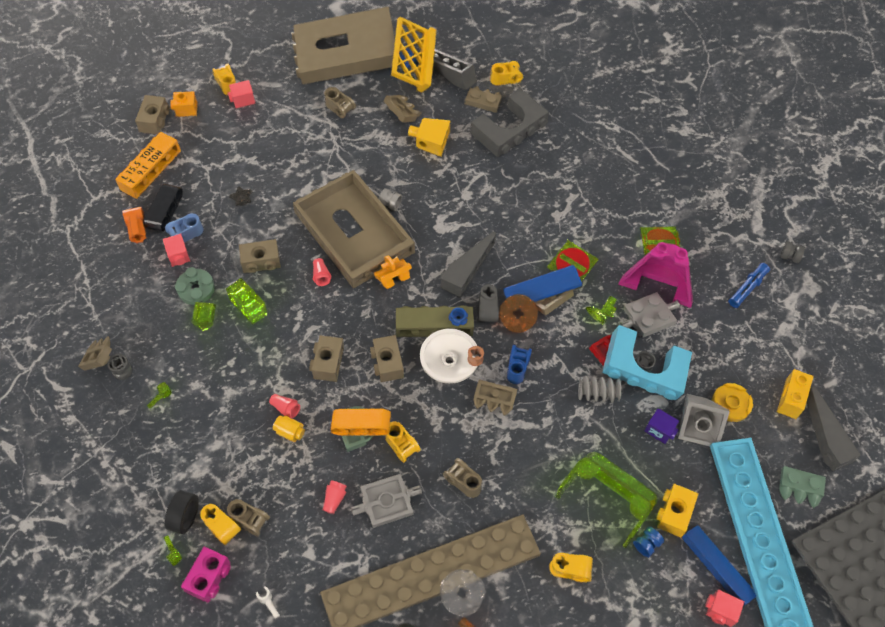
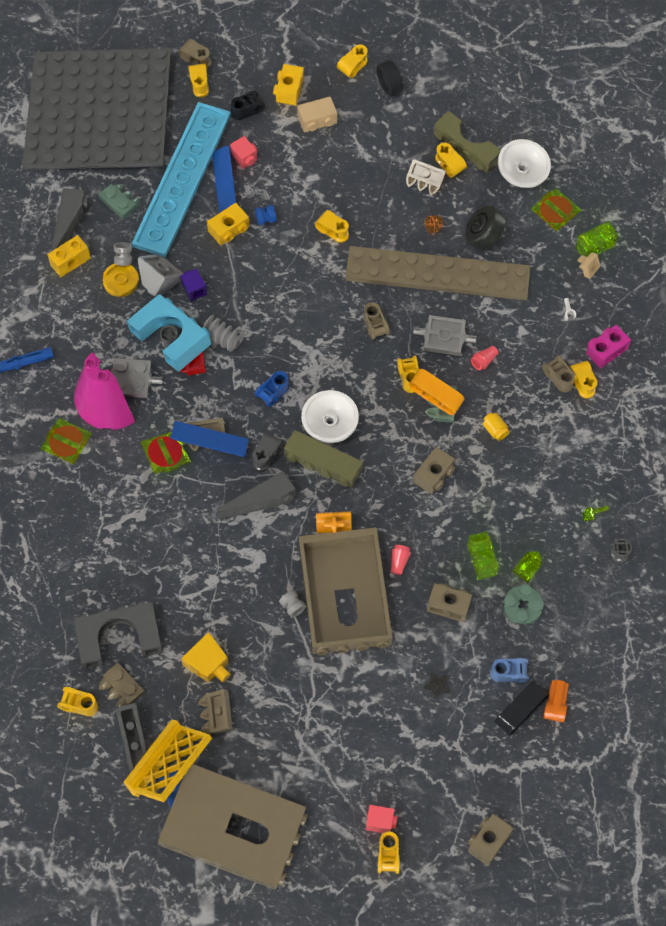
camera: 150 degrees left, 5 degrees up
dark tan plate [78,336,112,371] -> none
light orange brick [115,131,181,199] -> none
coral brick [163,234,190,267] -> none
clear neon green hand [164,536,182,566] -> none
black tyre [165,490,199,535] -> none
light orange brick [170,91,197,117] -> none
coral cone [269,394,300,418] -> none
dark tan piece [324,87,356,118] -> none
dark tan brick [370,335,404,382] -> none
clear plate [440,569,485,616] -> none
blue plate [449,307,468,326] -> none
nougat axle [467,346,484,366] -> none
dark tan plate [474,380,517,416] -> none
clear orange plate [499,294,538,333] -> none
clear neon green windscreen [556,452,658,548] -> none
clear neon green plate [586,296,617,325] -> none
none -> light grey wheel [114,242,132,265]

